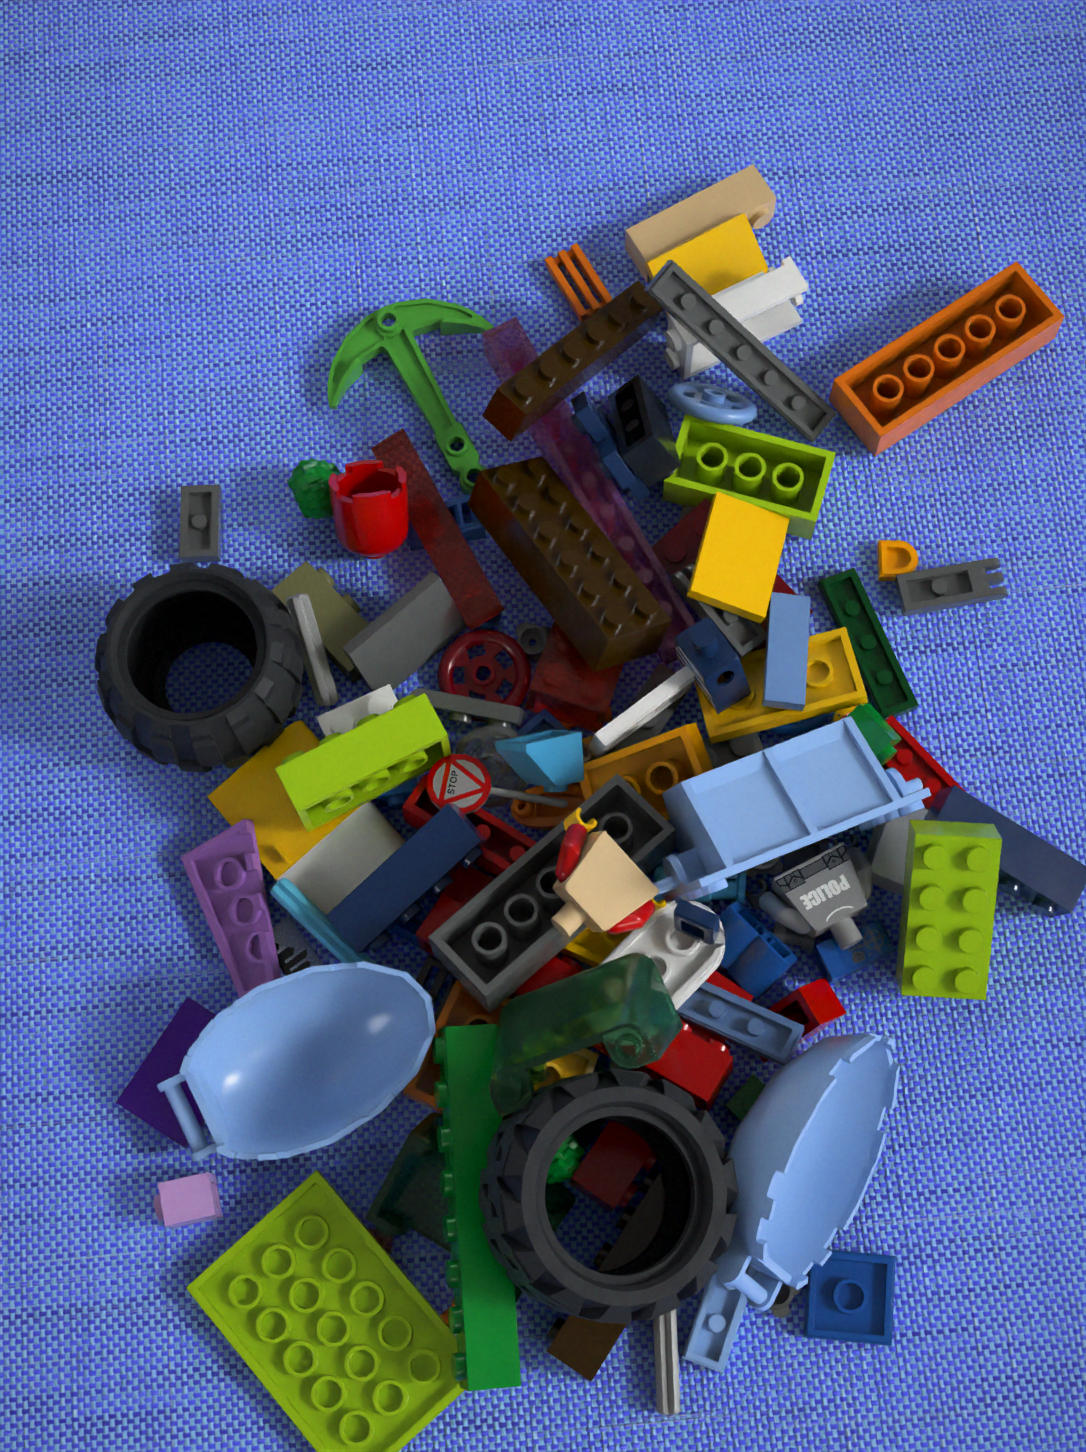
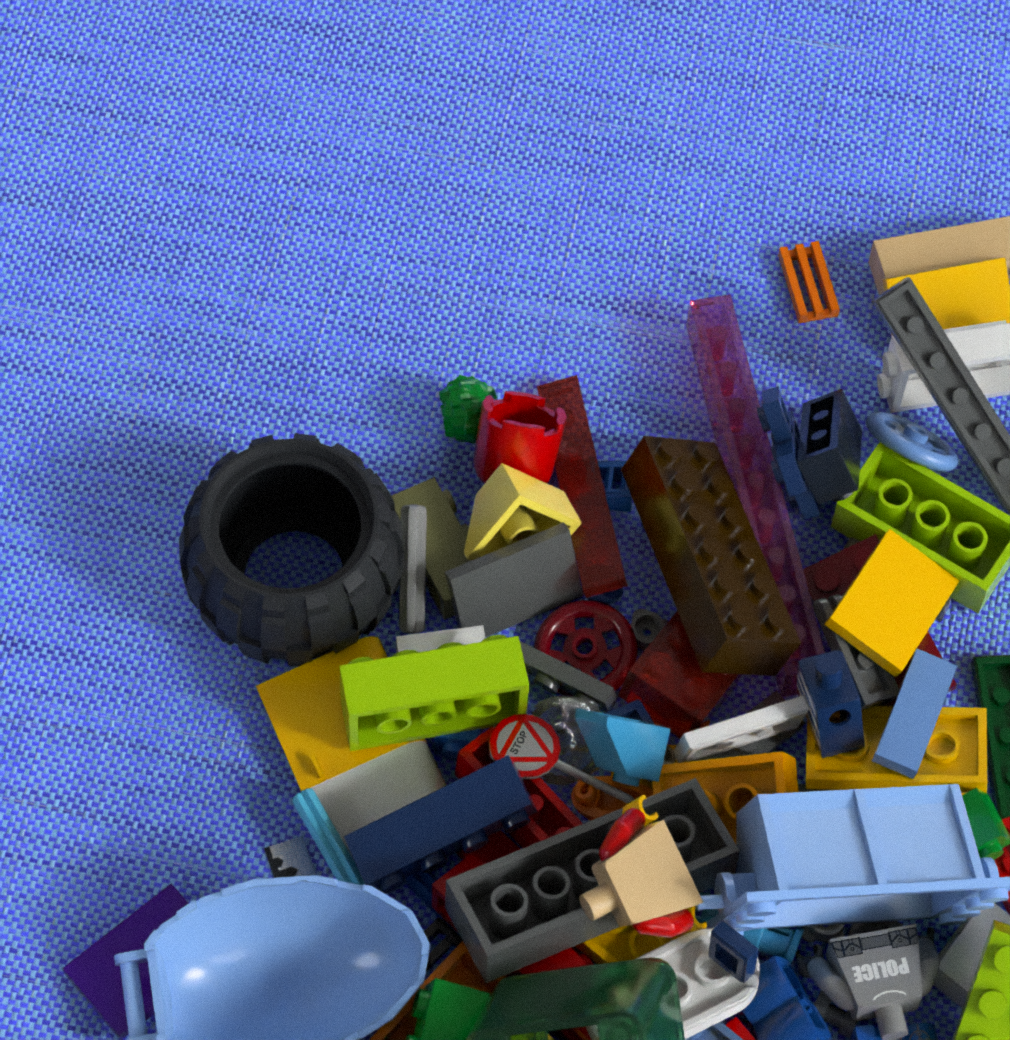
camera: 10 degrees right, 10 degrees down
dark grey plate [179,484,222,563] -> none
medium lavender wing [180,819,281,998] -> none
bright green piece [327,298,494,495] -> none
dark brown brick [482,280,663,442] -> none
none -> light yellow slope [464,463,582,560]

